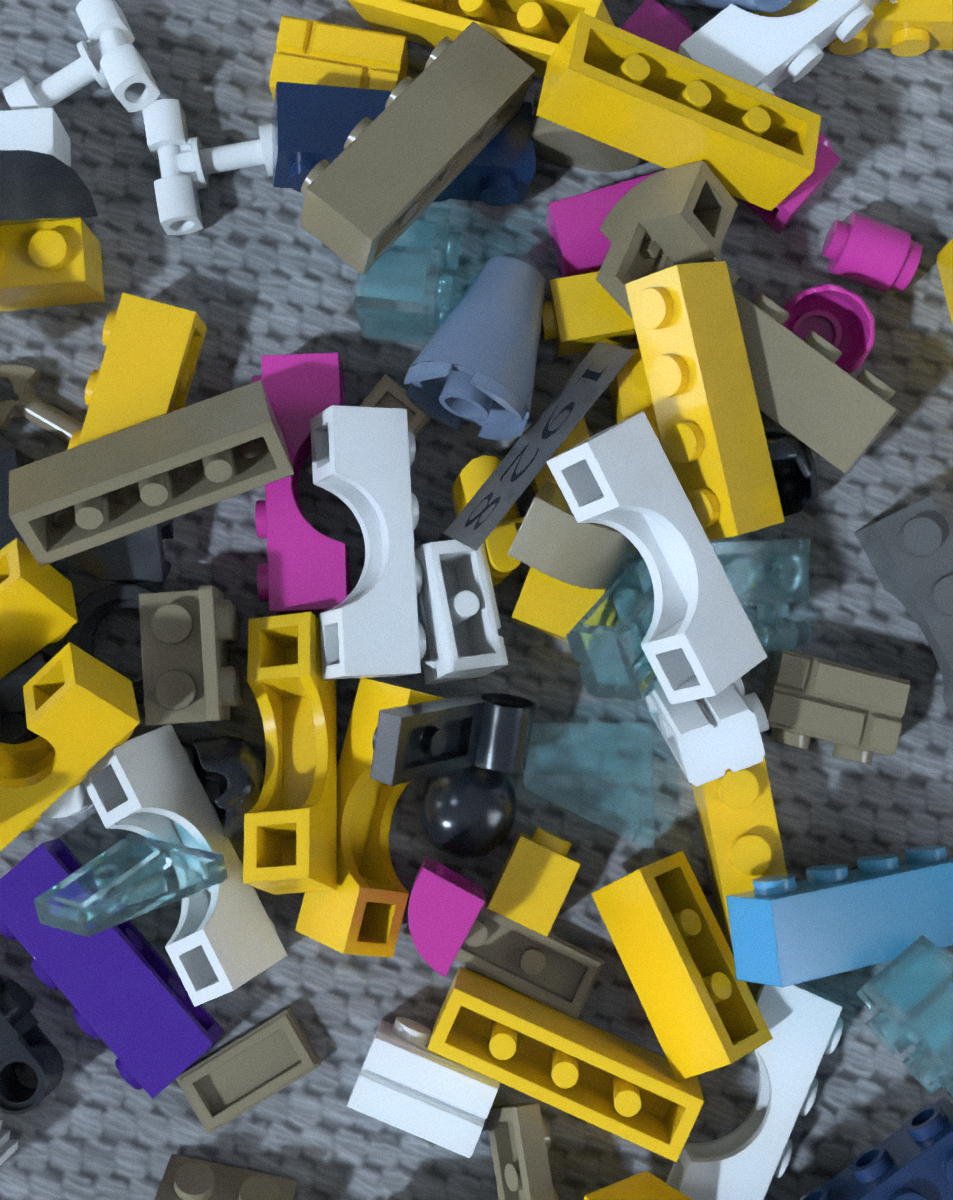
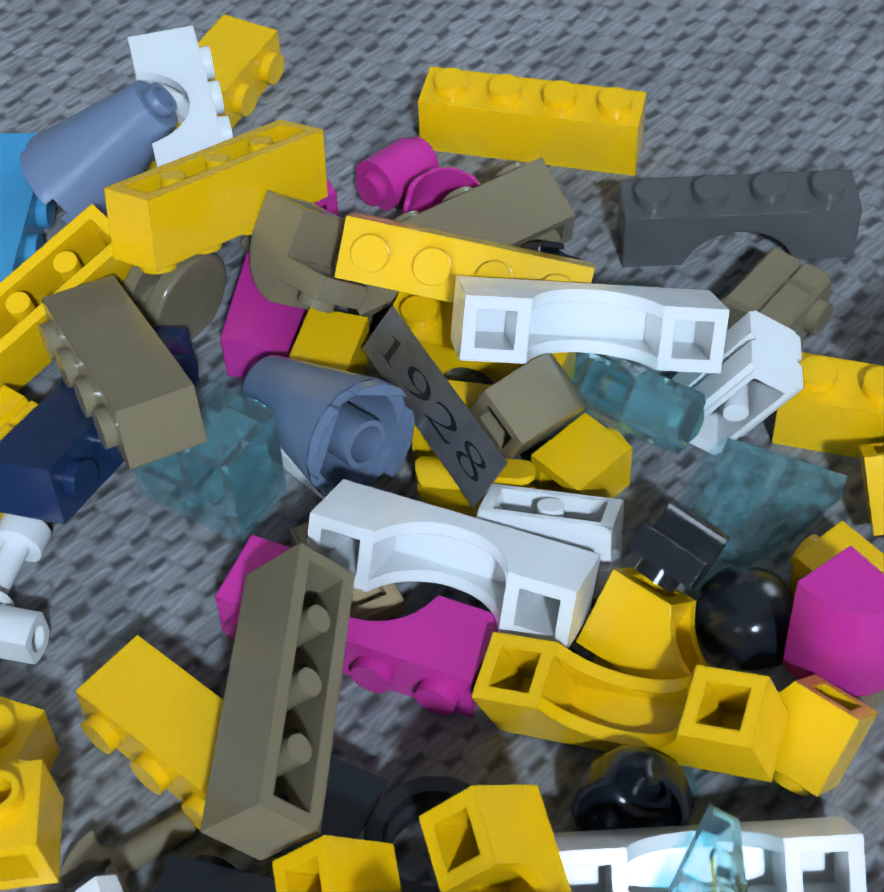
camera: 65 degrees left, 35 degrees down
dark tan bracket [139,585,244,726] -> none

